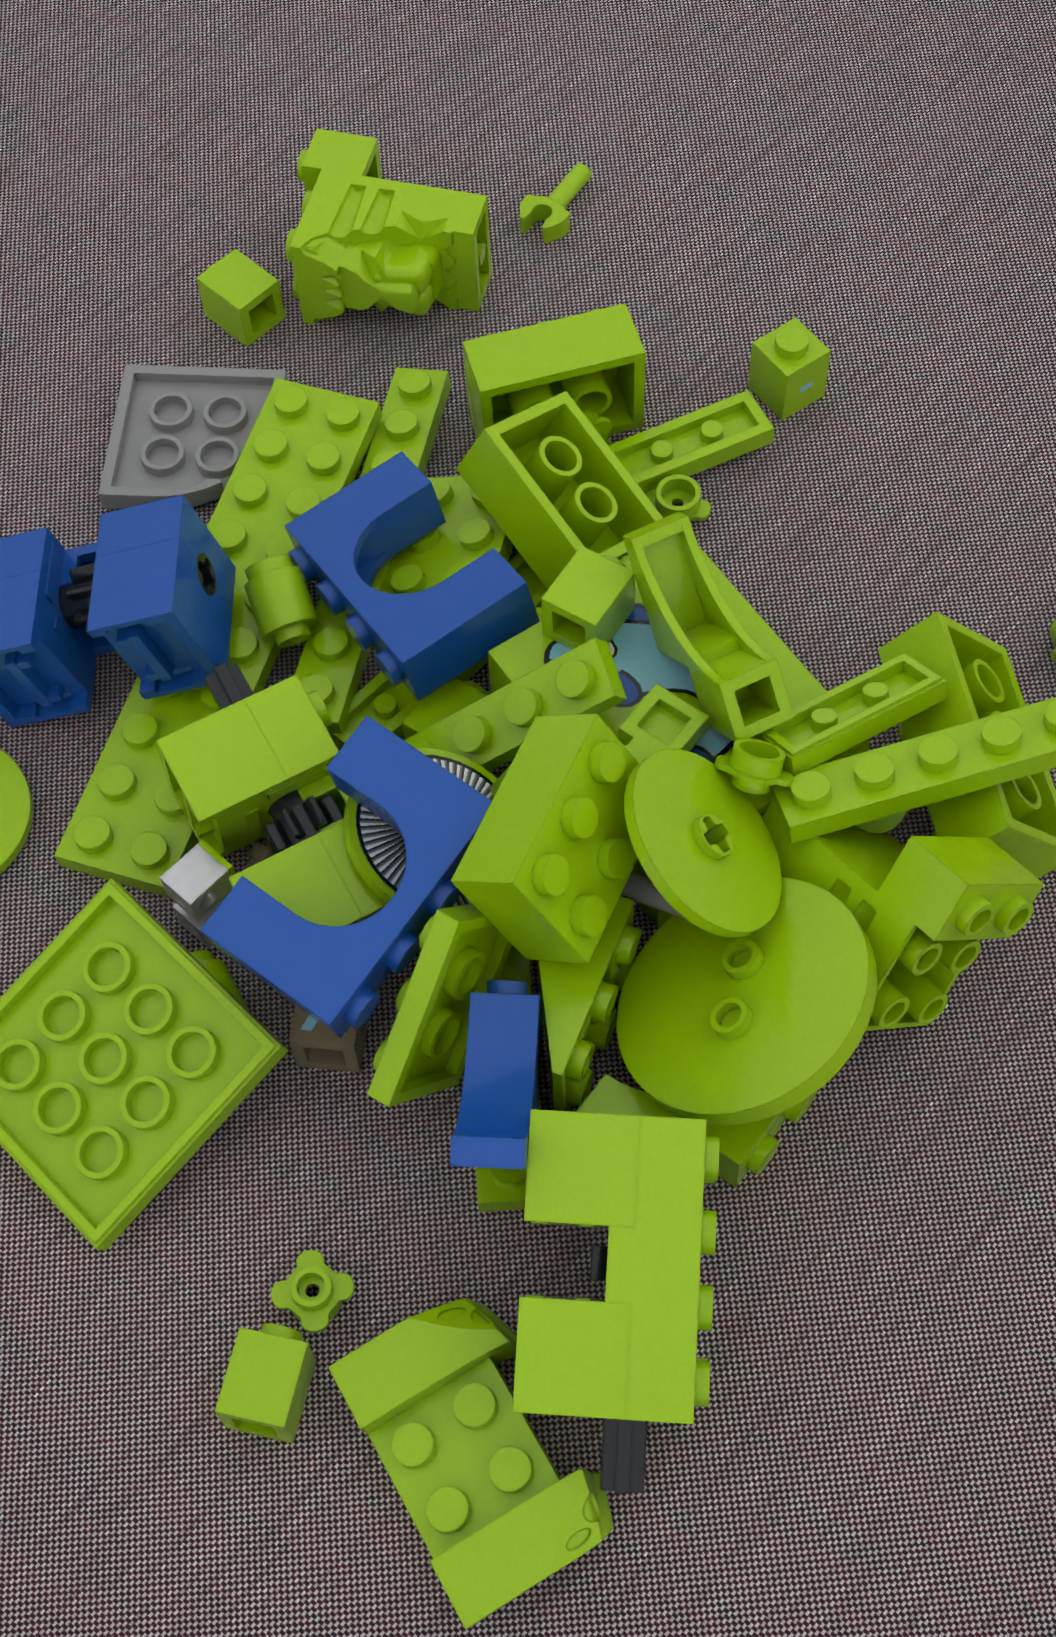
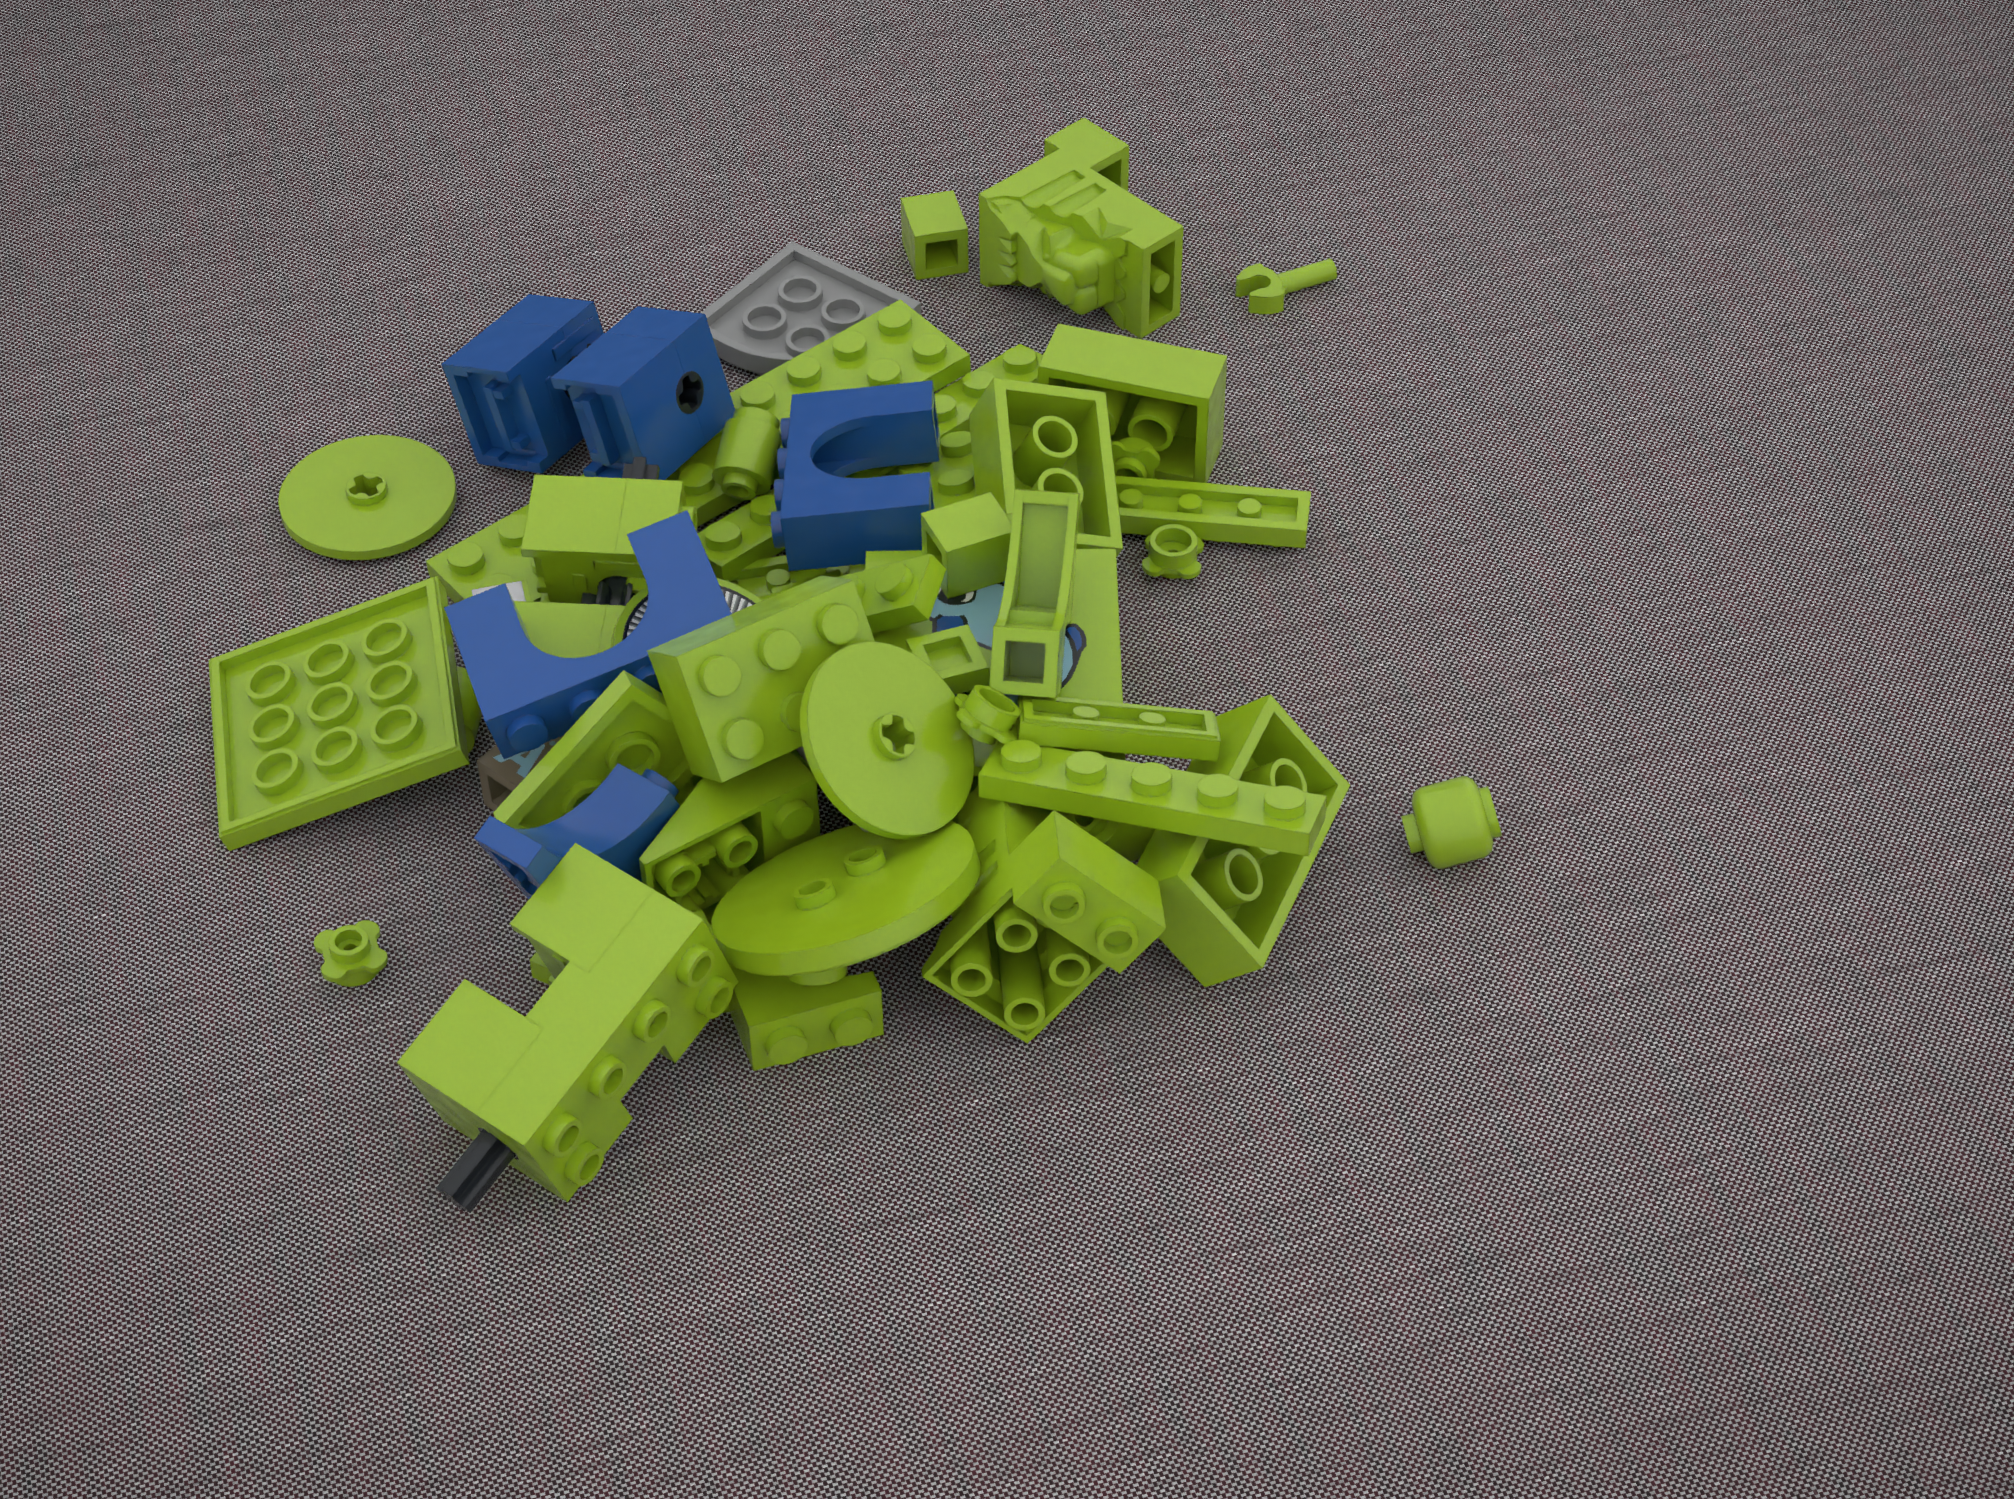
camera: 30 degrees right, 15 degrees down
lime brick [214,1323,317,1444] -> none
lime piece [328,1298,614,1630] -> none
lime brick [748,317,831,421] -> none

